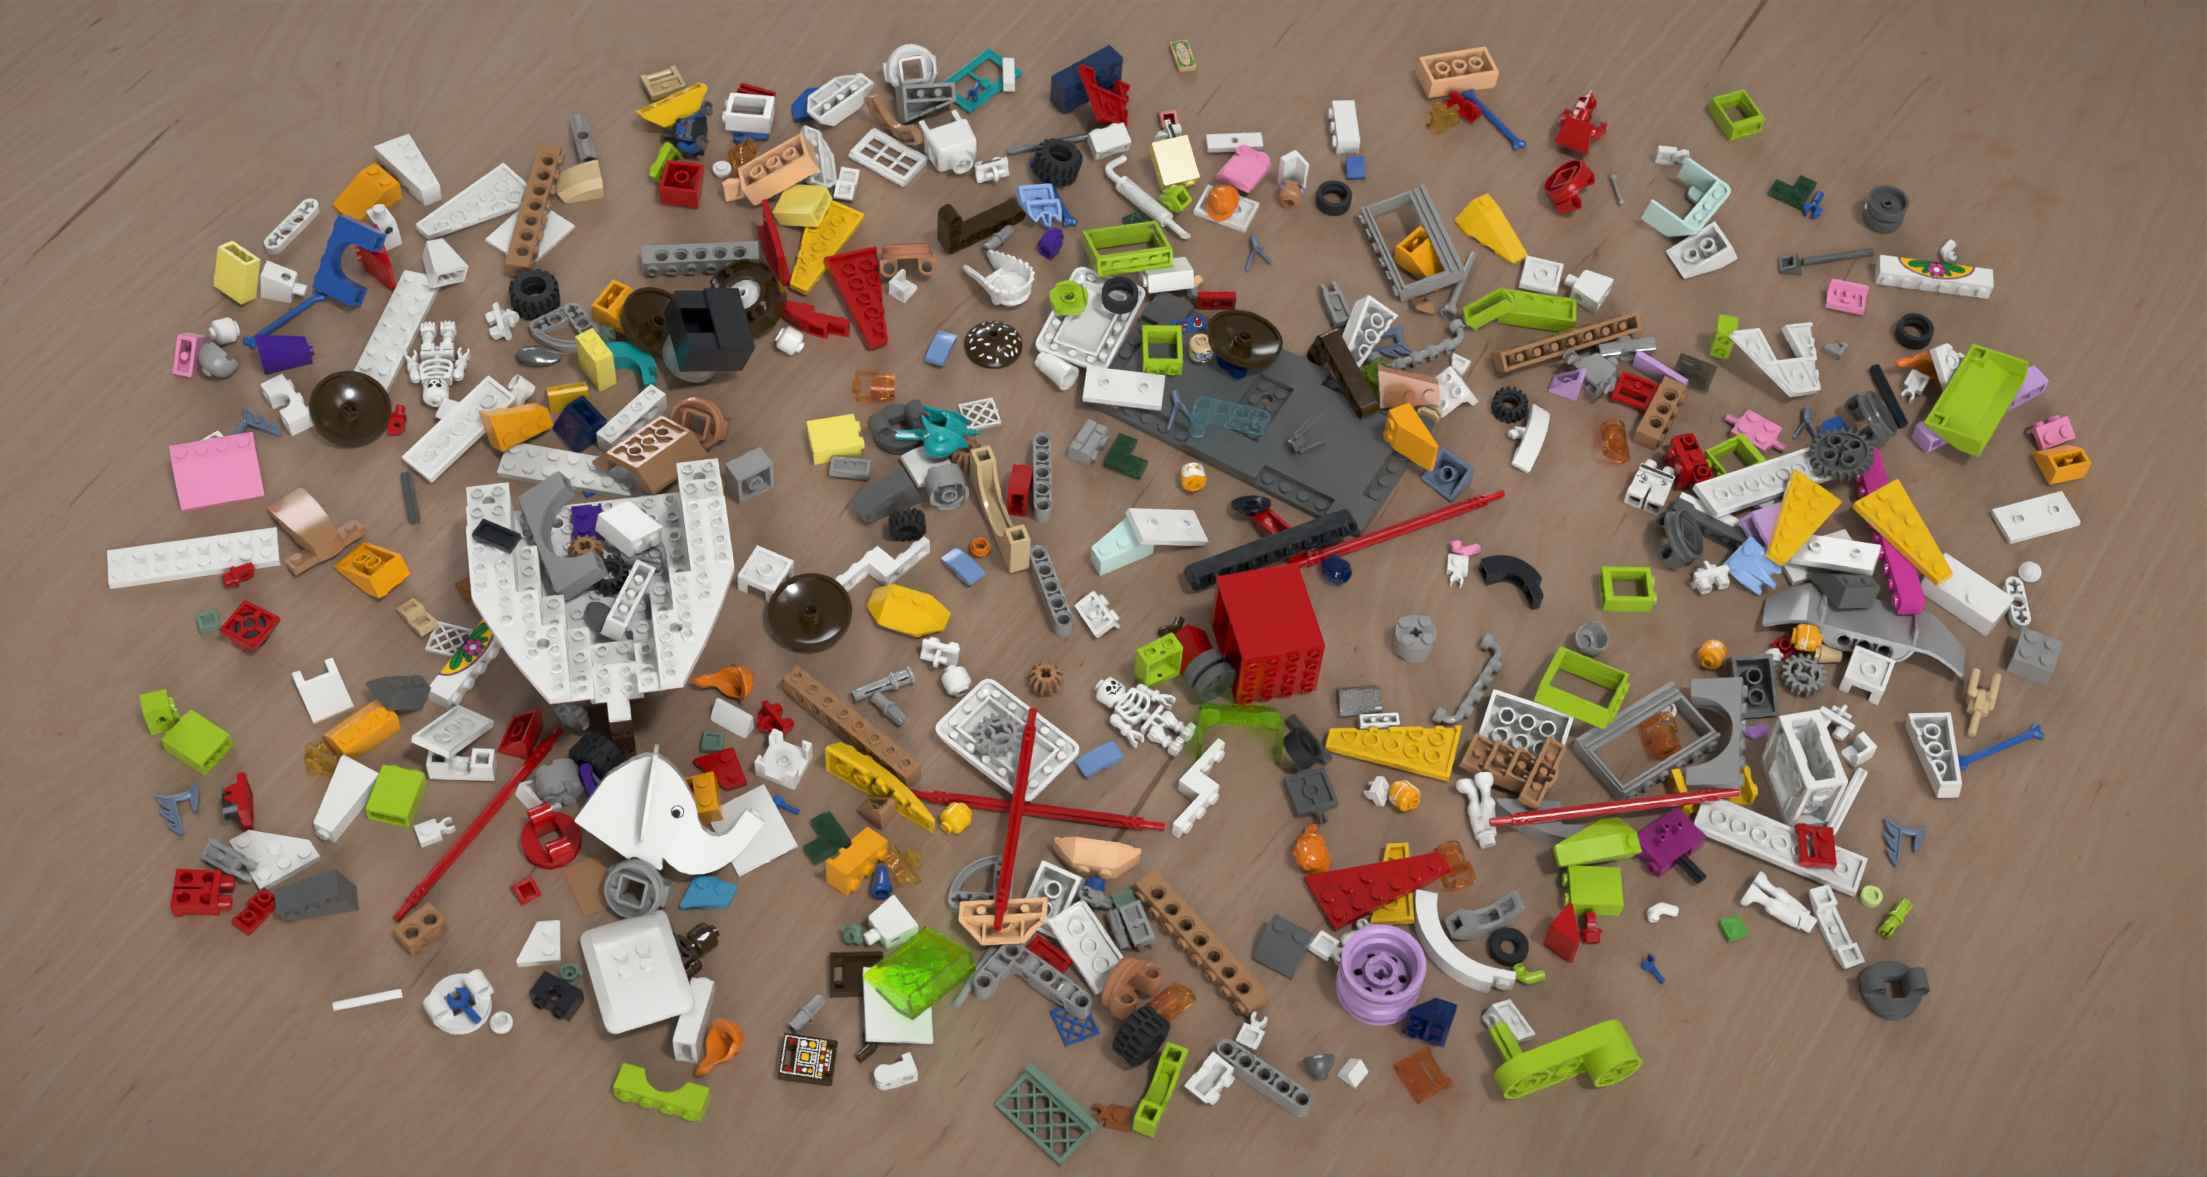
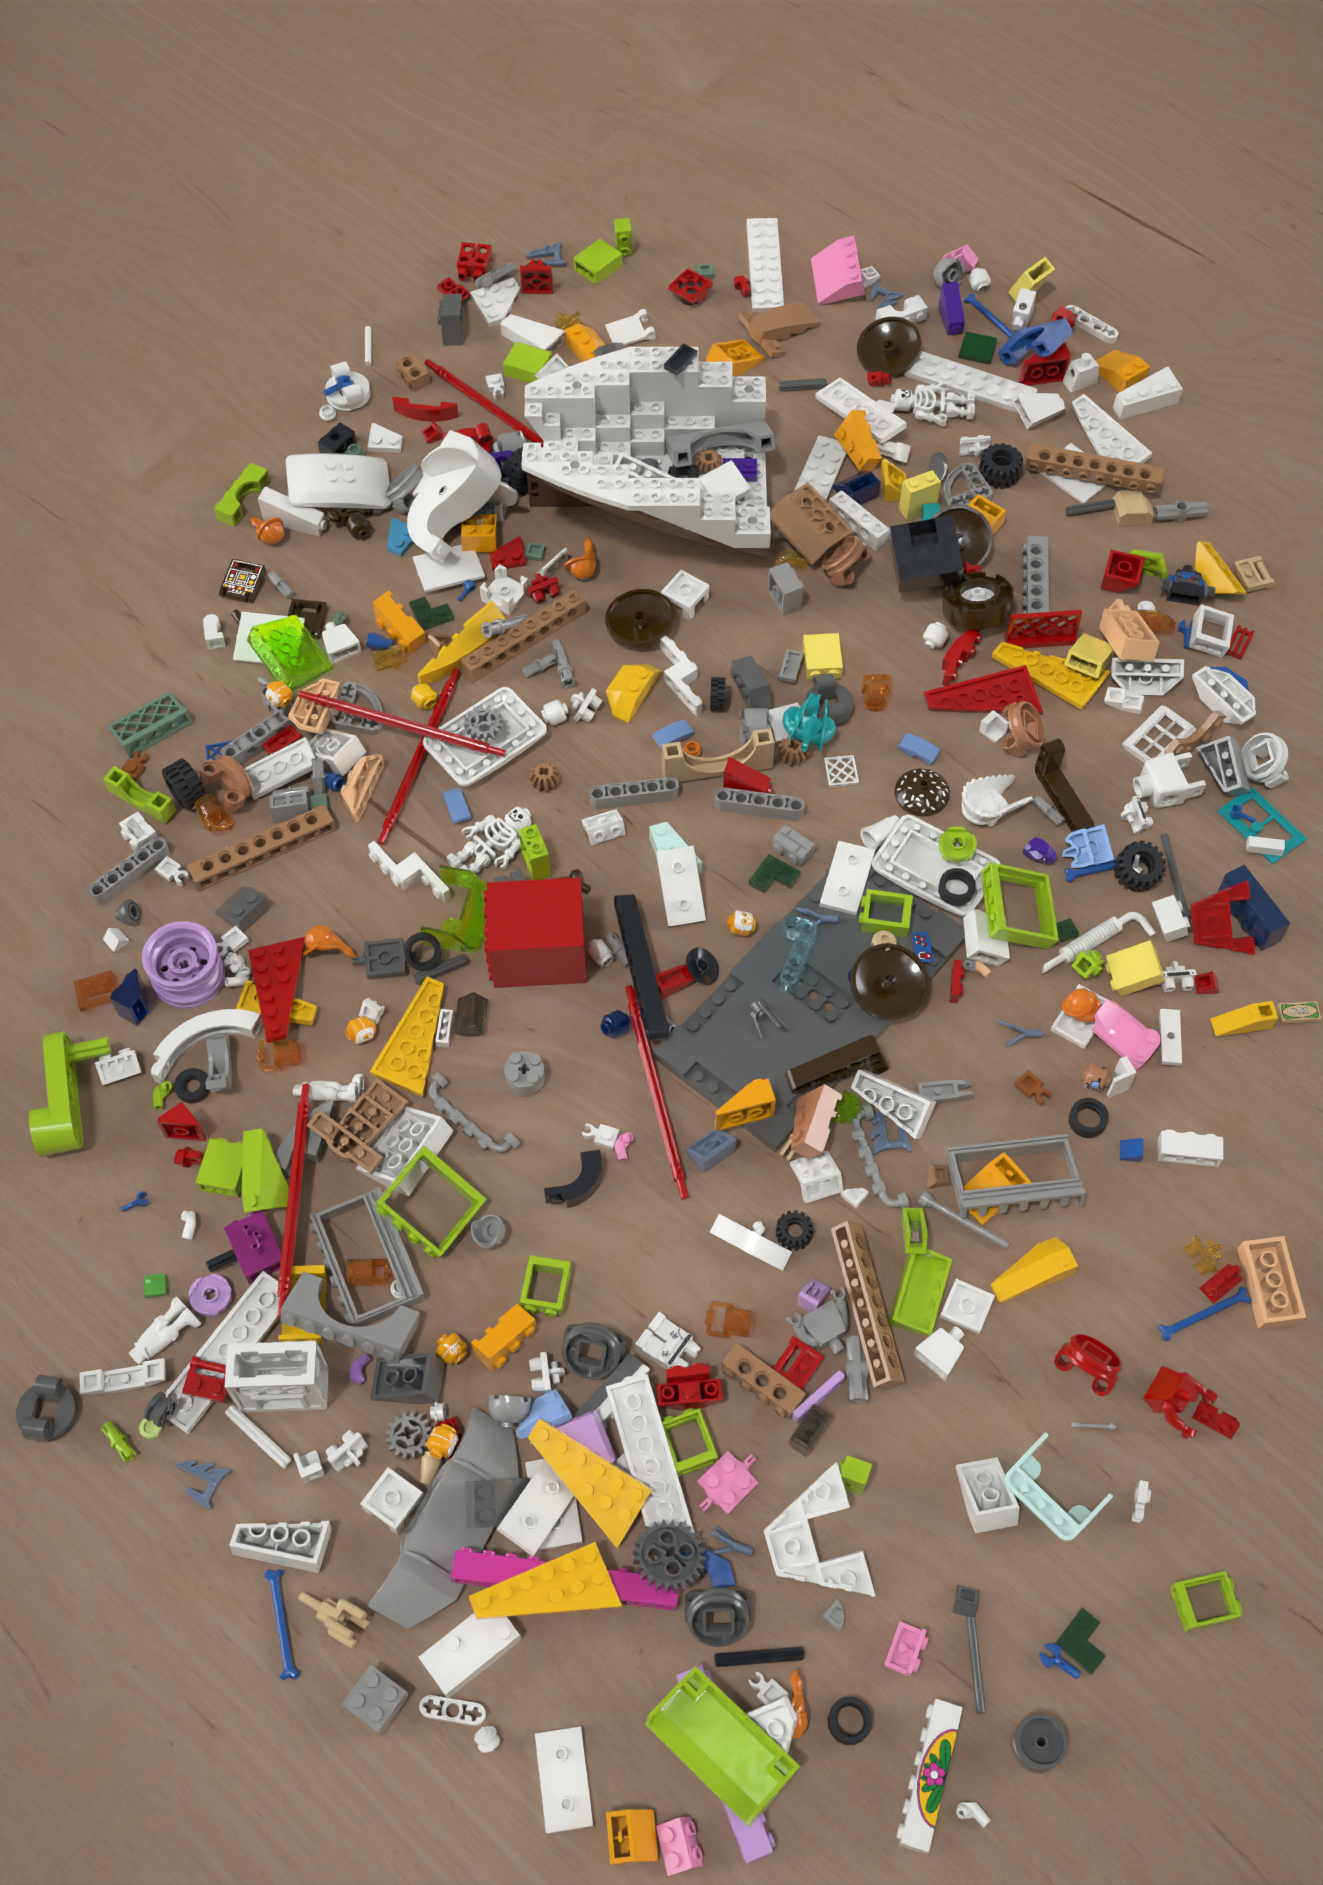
camera: 105 degrees right, 5 degrees up
none -> dark grey wheel [143,1392,177,1427]
none -> lavender plate [189,1274,233,1317]
none -> light orange head [265,681,293,708]
none -> red slope [392,397,459,422]
none -> light orange wedge [471,1304,537,1372]
none -> light grey pin [481,614,529,638]
none -> light grey cylinder [488,1394,532,1427]
none -> dark green tile [958,331,997,365]
none -> dark orange plate [1014,1070,1052,1105]
none -> red brick [1050,305,1078,329]
none -> dark grey axle [1065,499,1115,516]
none -> yellow slope [1210,1001,1278,1037]

